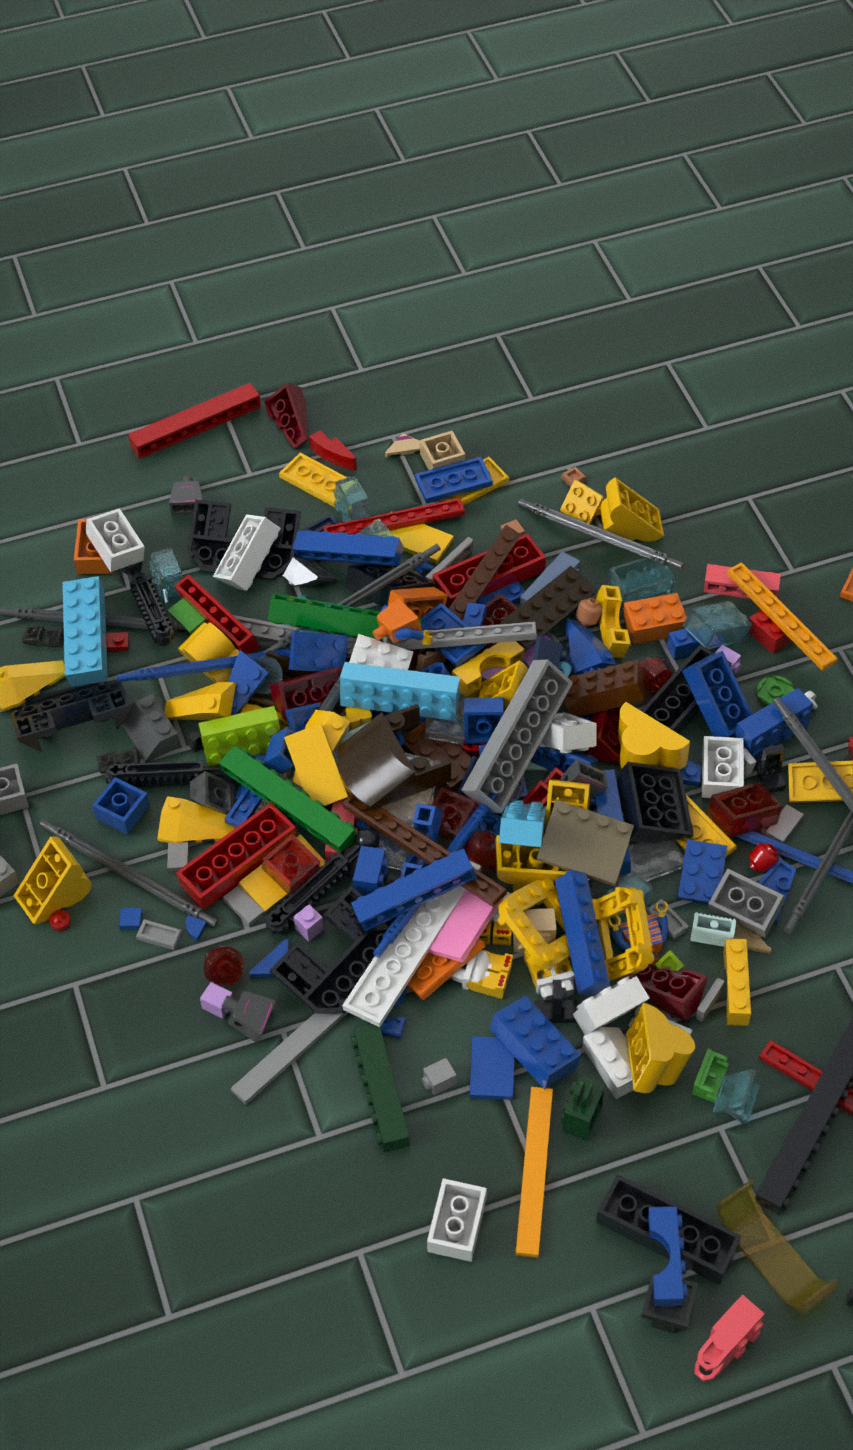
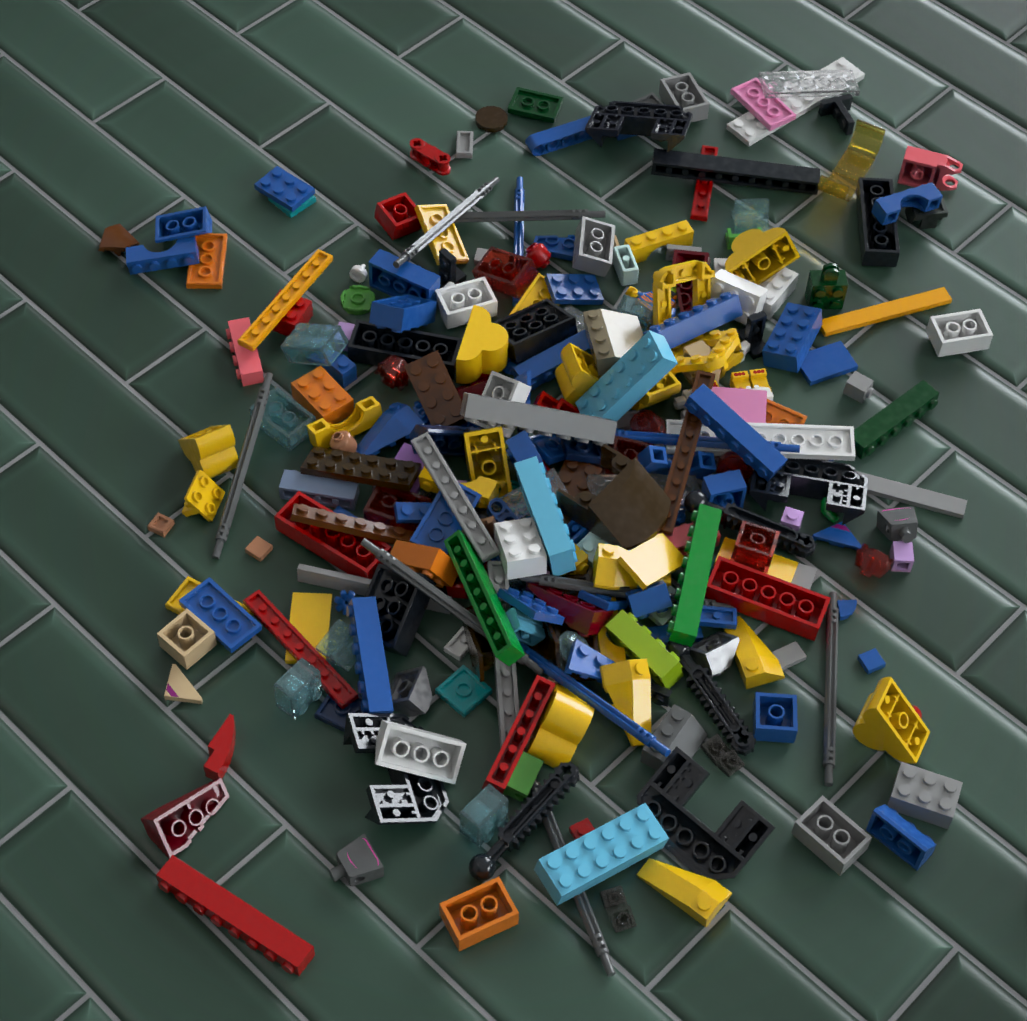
camera: 120 degrees left, 0 degrees up
white brick [86,508,145,572] -> none
light grey tile [136,919,183,950] -> none
yellow tile [279,452,356,507] -> none
orange torso [372,598,433,645] -> none
dark grey torso [561,759,608,799] -> none

